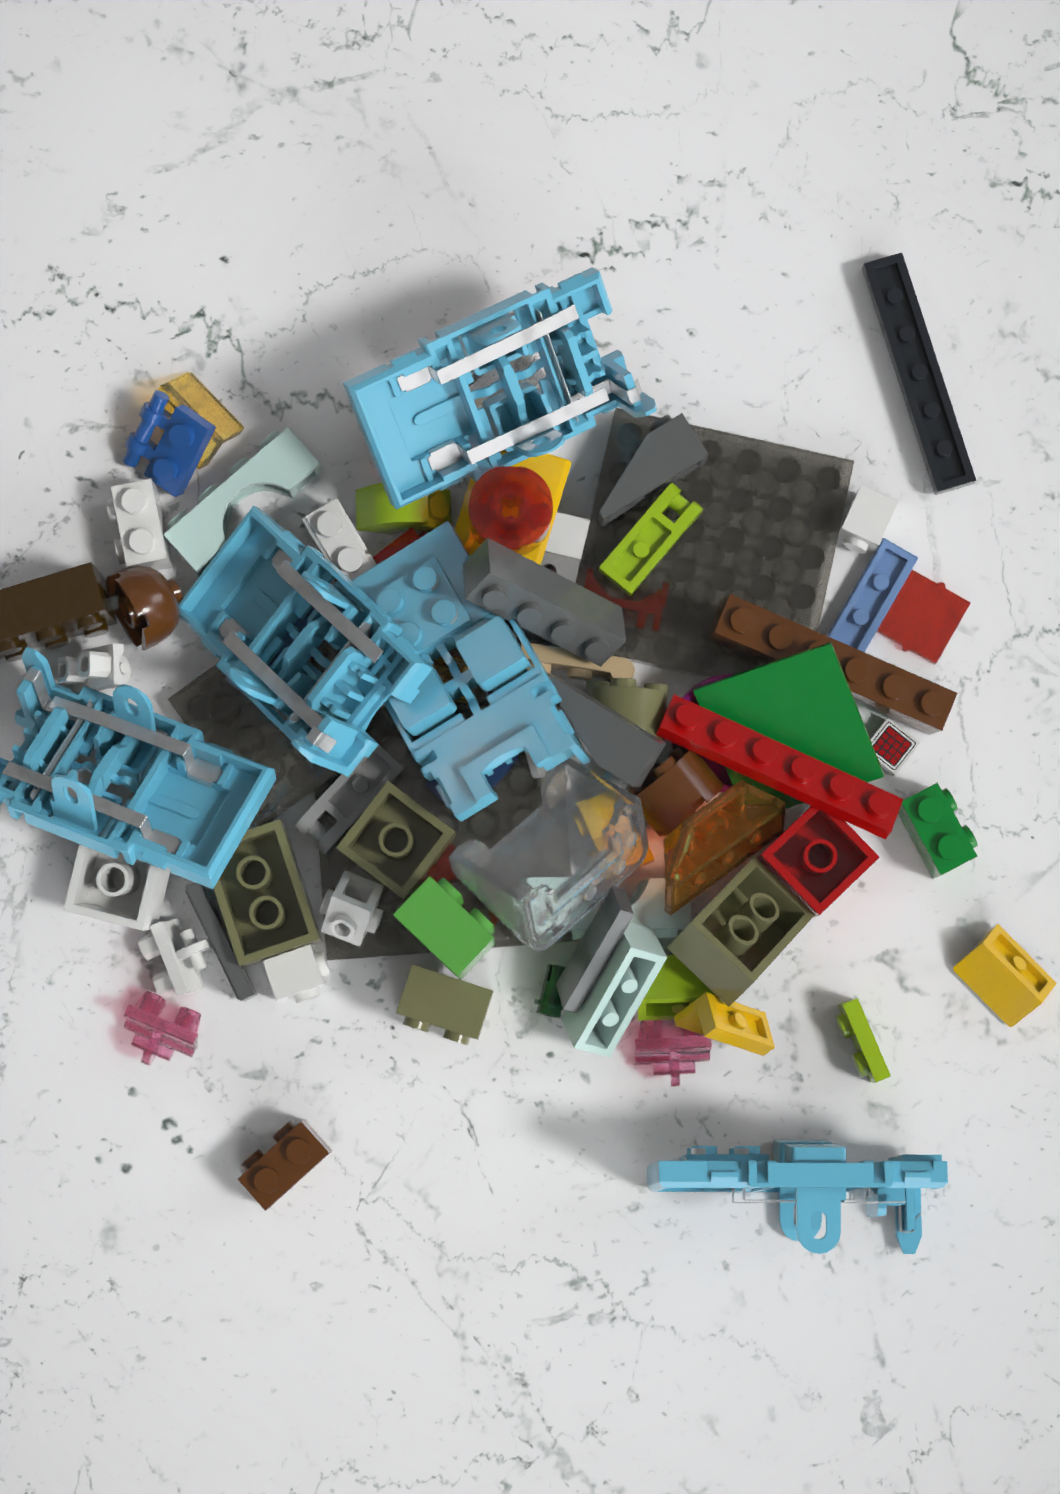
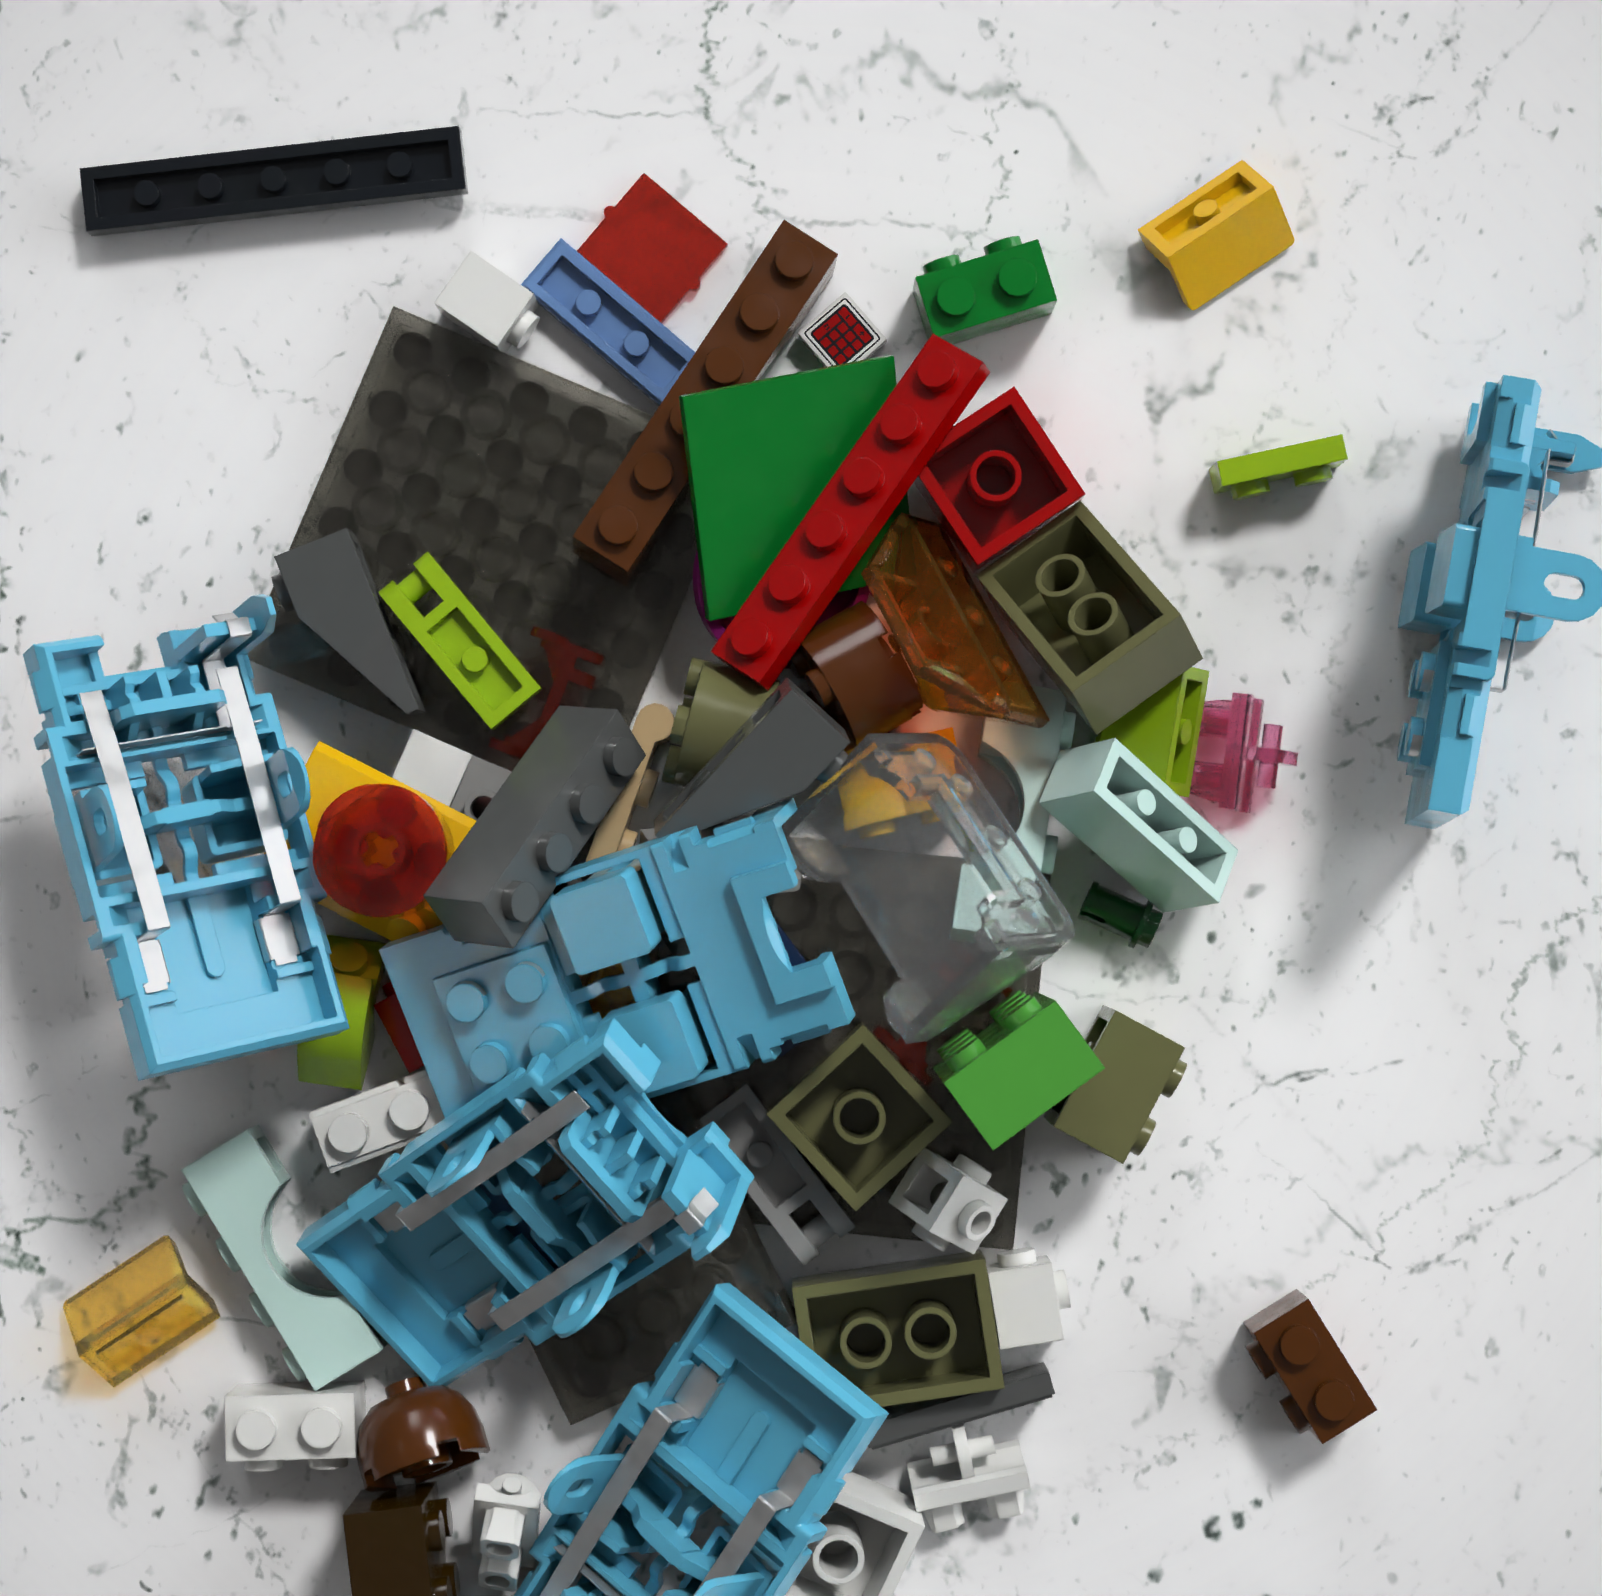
camera: 75 degrees left, 5 degrees up
blue plate [122,390,216,497] -> none
clear pink hips [123,990,201,1066] -> none
dark grey tile [556,886,634,1013] -> none
yellow panel [674,992,775,1056] -> none

